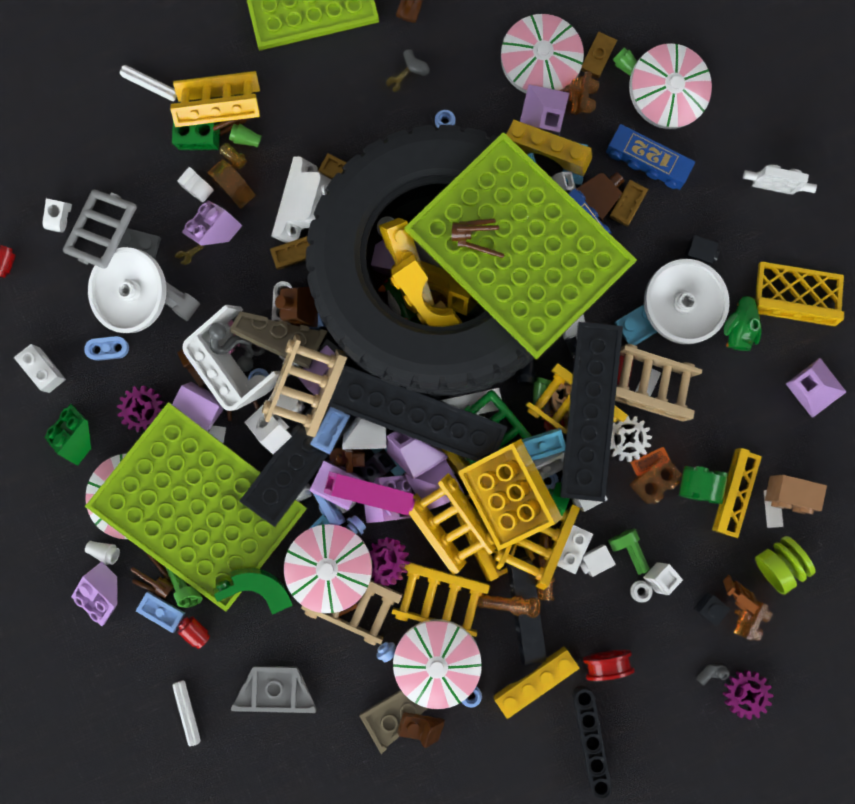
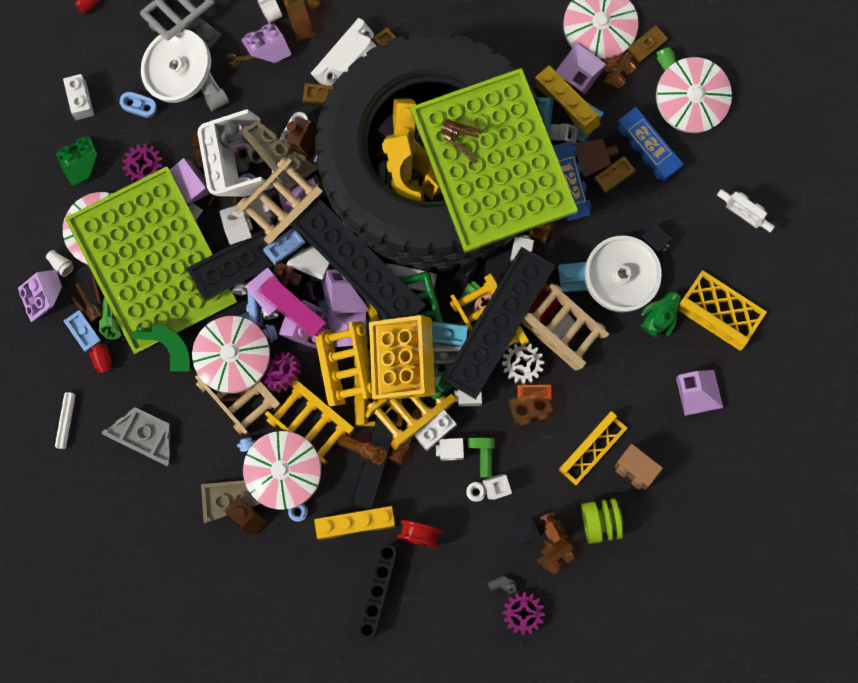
camera: 30 degrees right, 5 degrees down
light blue plate [435,110,455,128] -> none
green brick [679,466,728,504] -> none
white sticker [764,490,783,528] -> none

